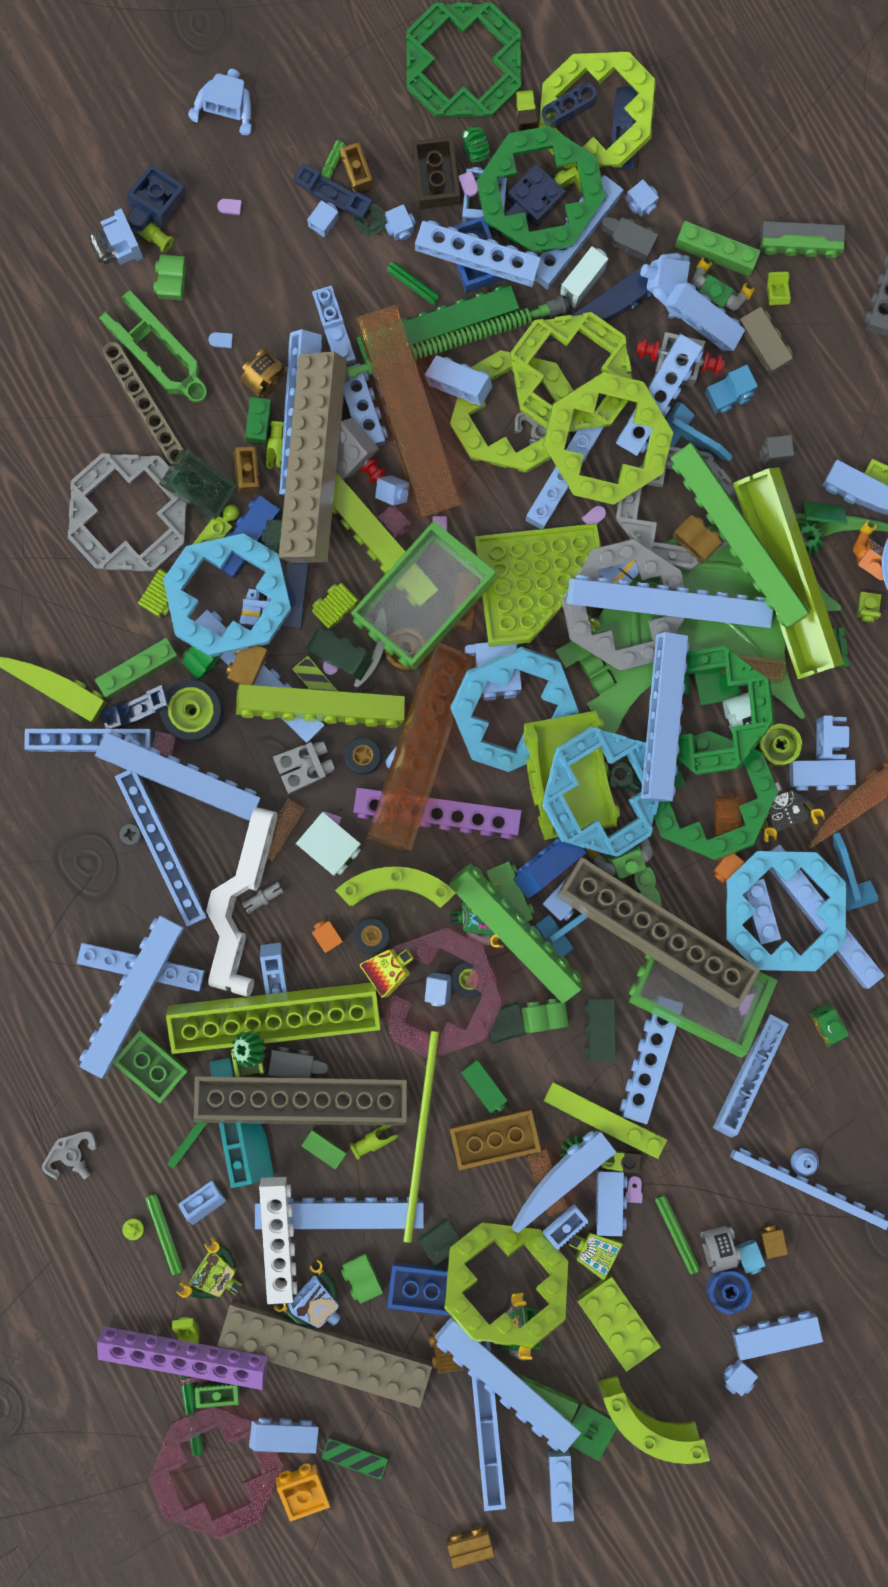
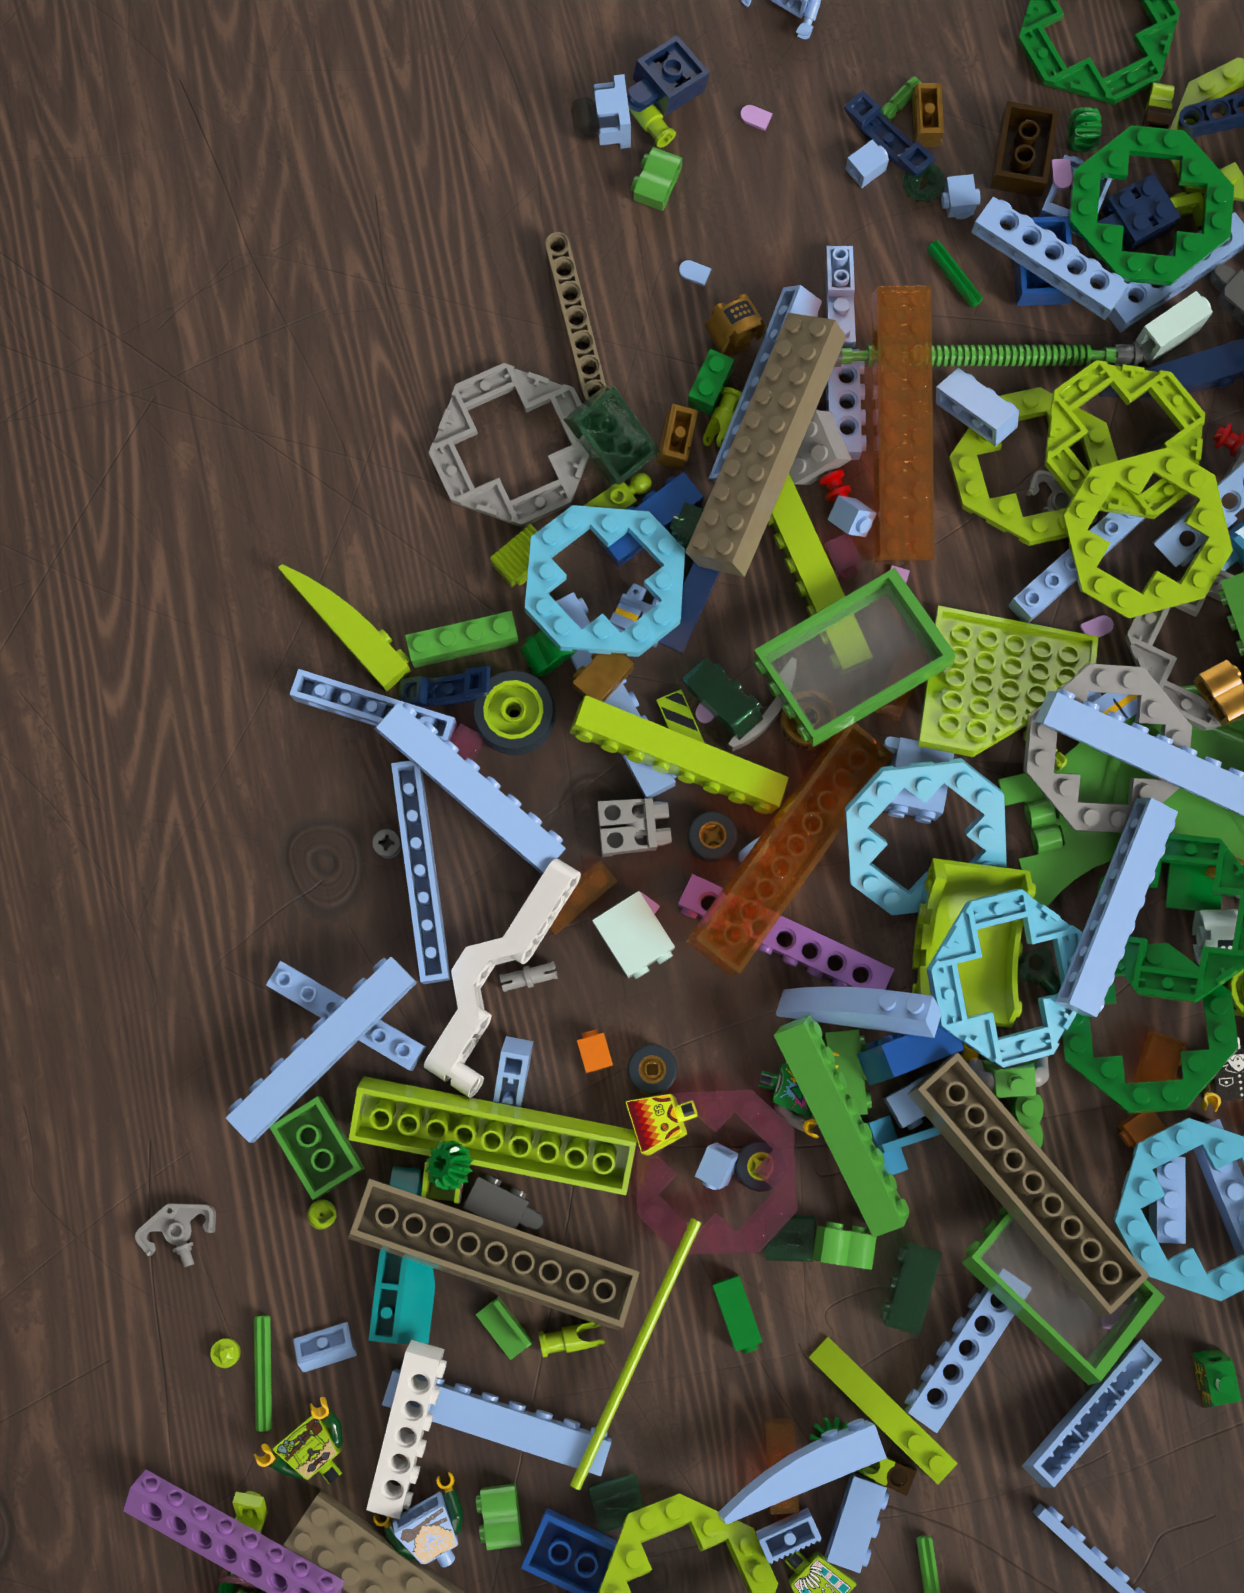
camera: 25 degrees right, 5 degrees down
bright green piece [99,291,207,403] -> none
green tile [168,1123,208,1169] -> none
lime brick [312,582,359,631] -> none
lime panel [335,867,456,908] -> none
green brick [357,285,519,364] -> none
pearl gold brick [449,1108,541,1170] -> none
lavender piece [625,1176,643,1203] -> none
light blue cone [791,1148,819,1177] -> none
none -> lime tile [307,1199,337,1230]
none -> light blue slope [776,986,942,1038]

